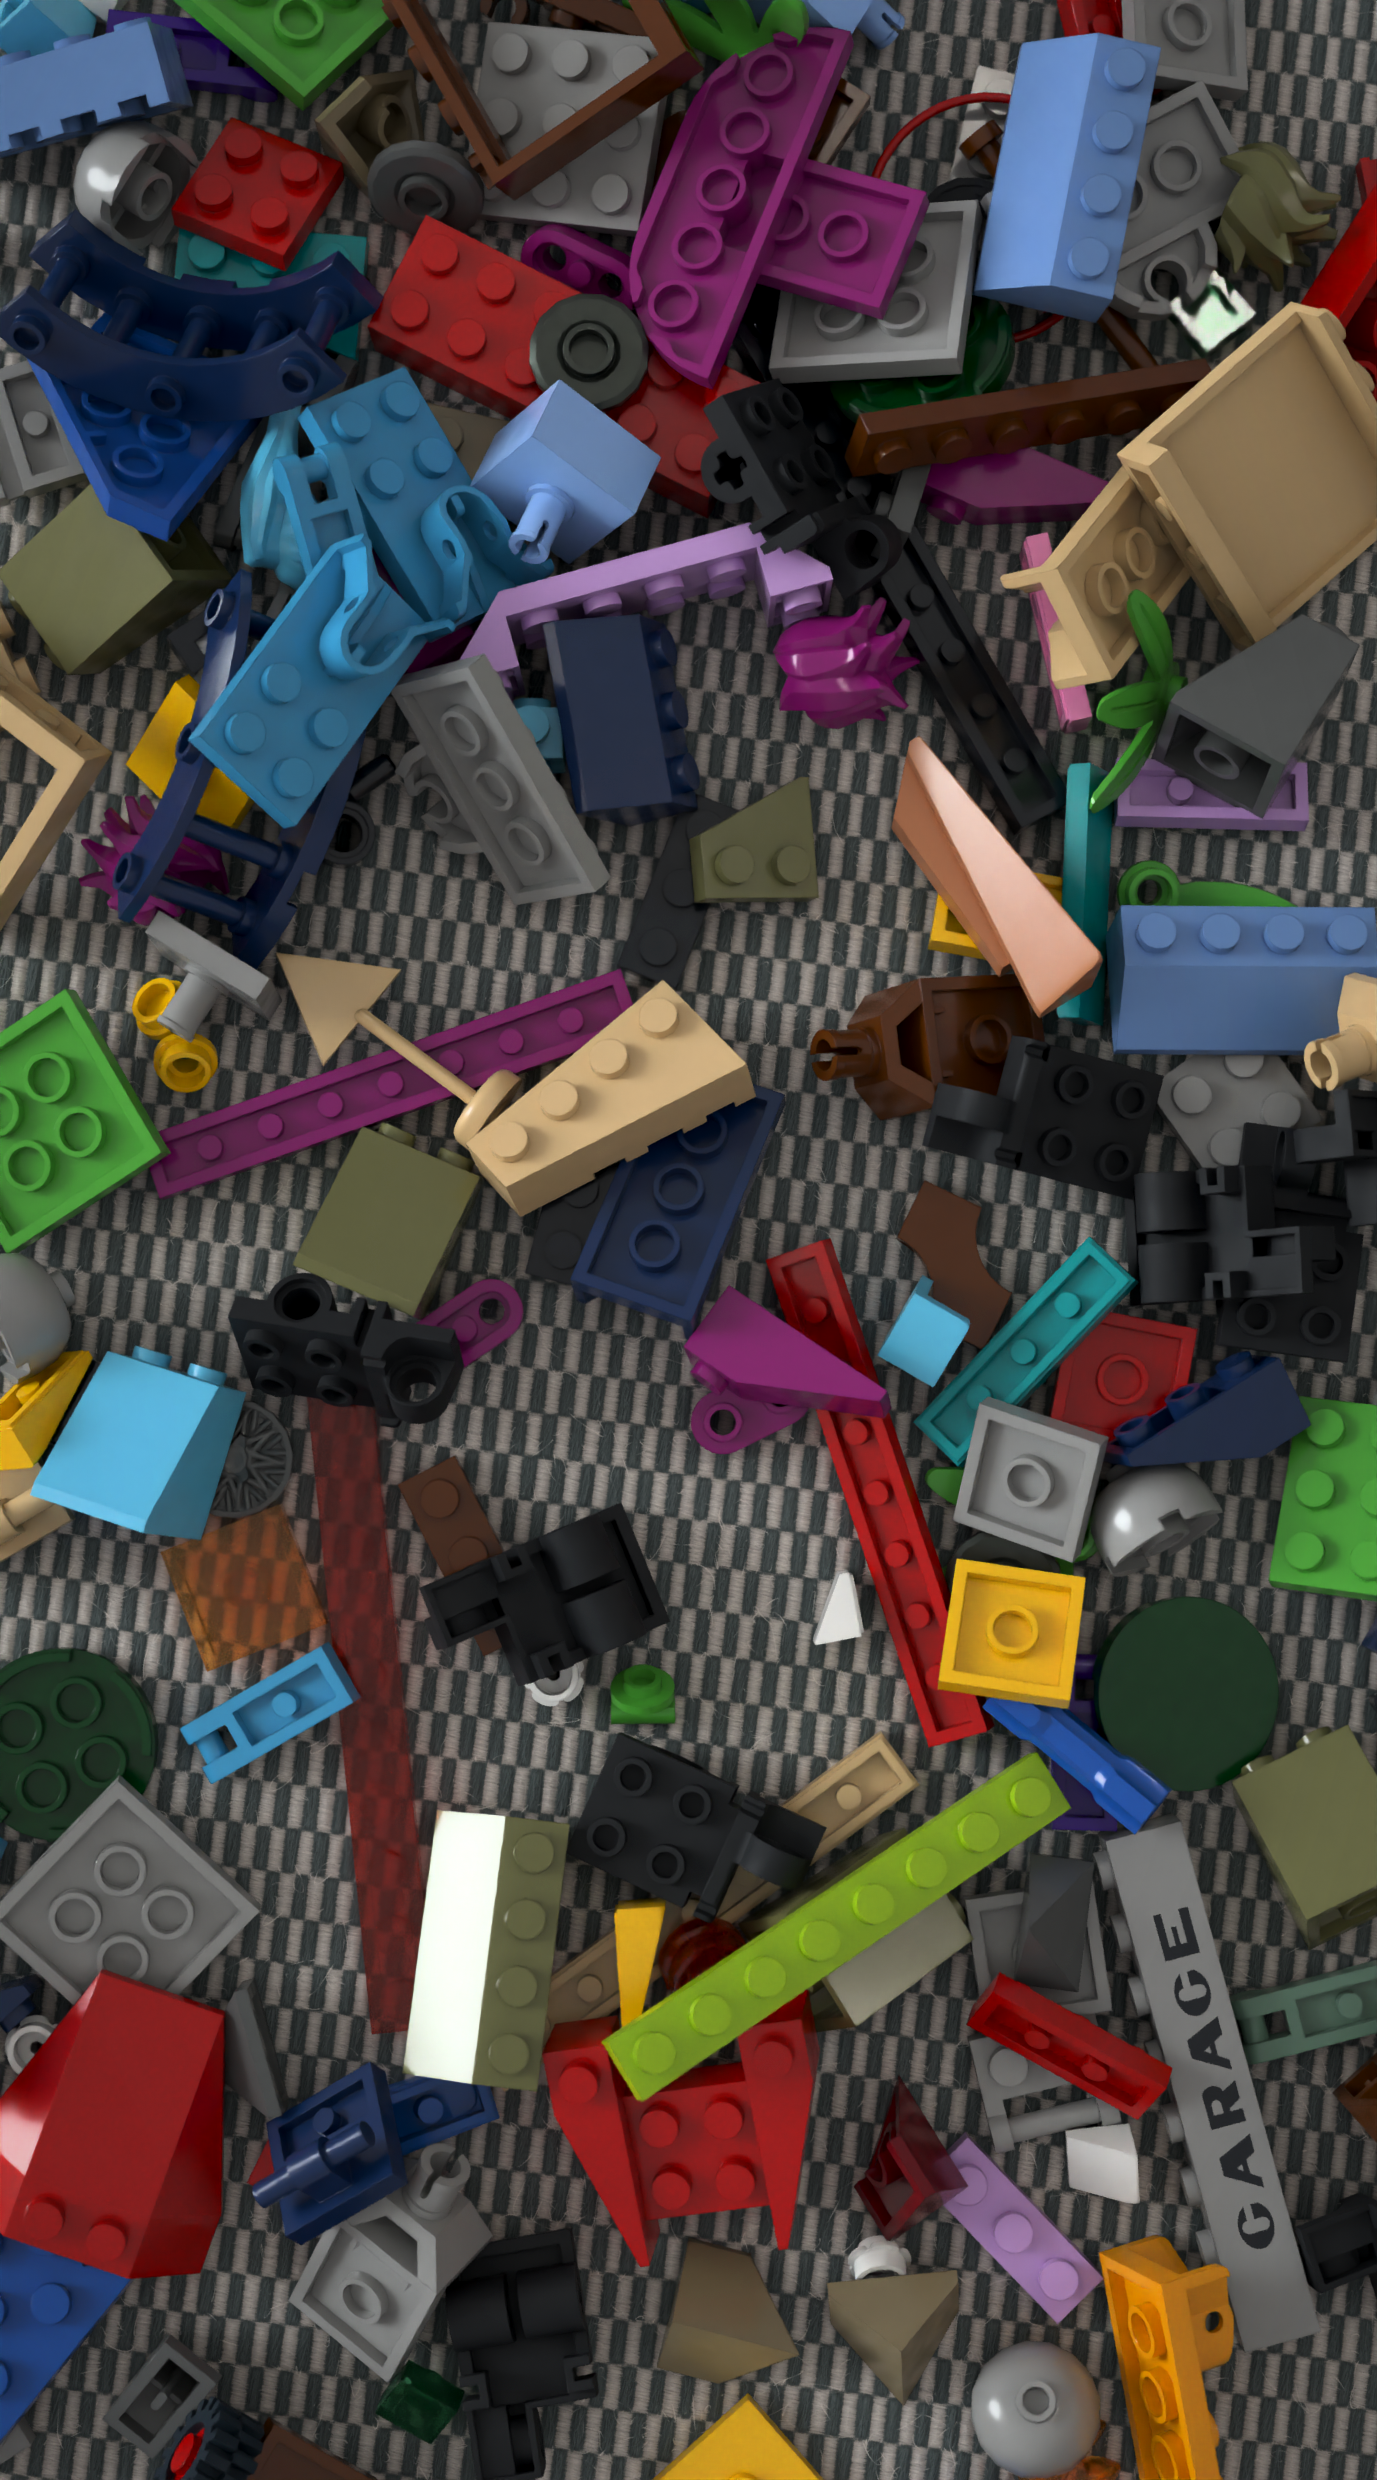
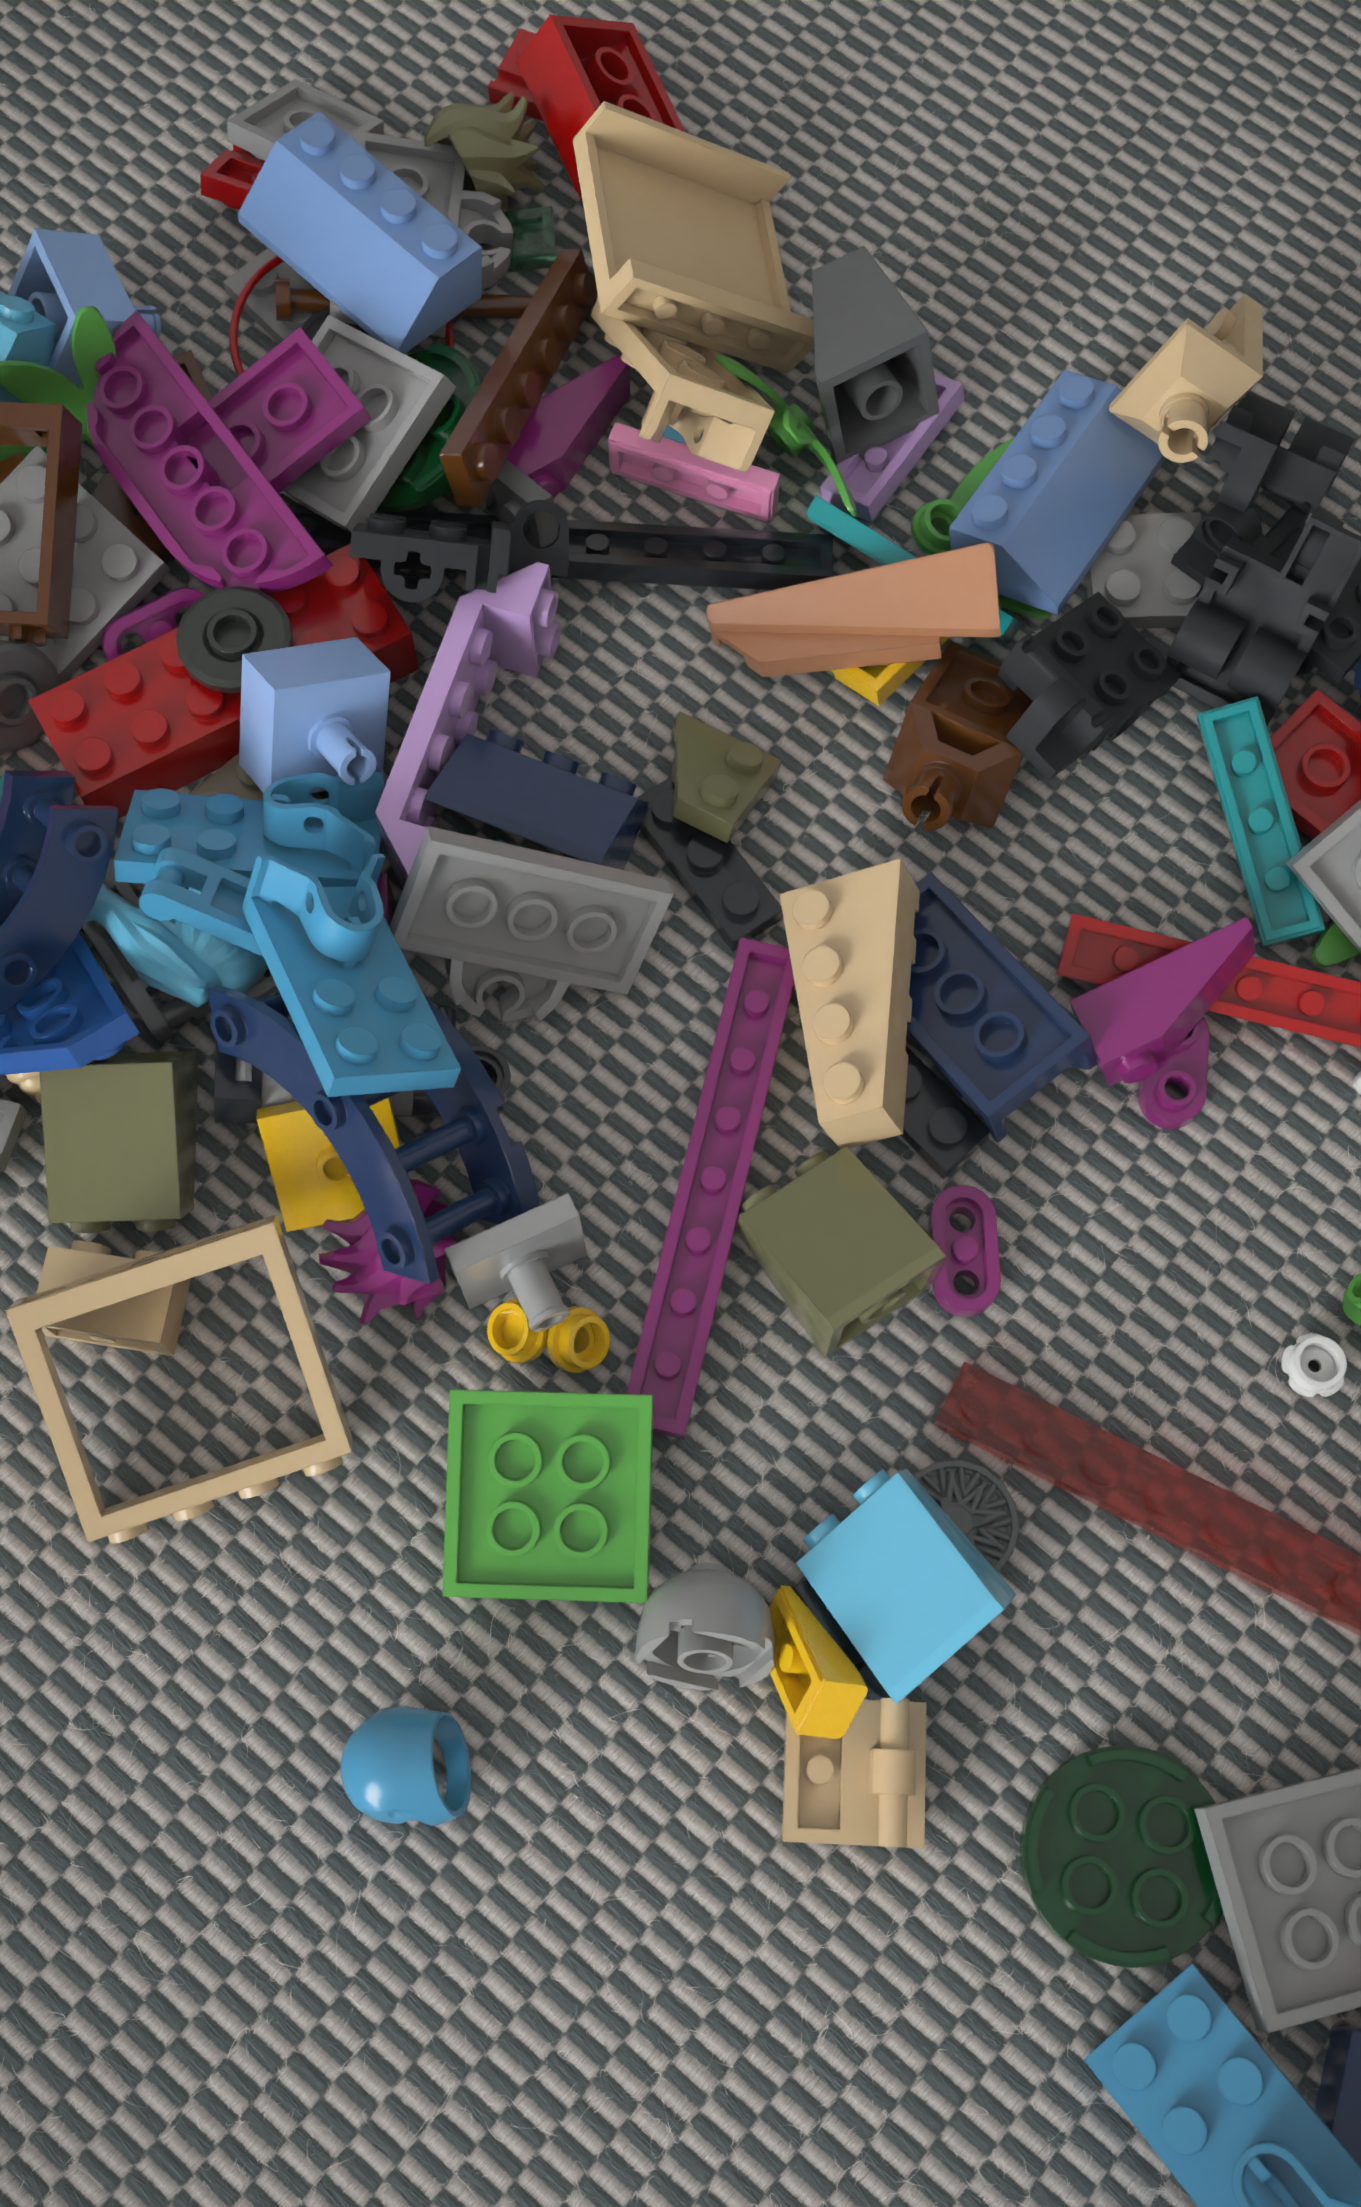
camera: 60 degrees left, 15 degrees down
clear orange plate [160,1504,329,1672] -> none
dark azure plate [180,1641,361,1784] -> none
black plate [228,1273,464,1428] -> none
tan piece [276,952,522,1151] -> none
reddish brown plate [398,1455,504,1656] -> none
black plate [419,1503,670,1686] -> none
magenta hair [773,597,920,729] -> none
medium azure panel [877,1275,970,1387] -> none
reddish brown tile [896,1180,1012,1350] -> none

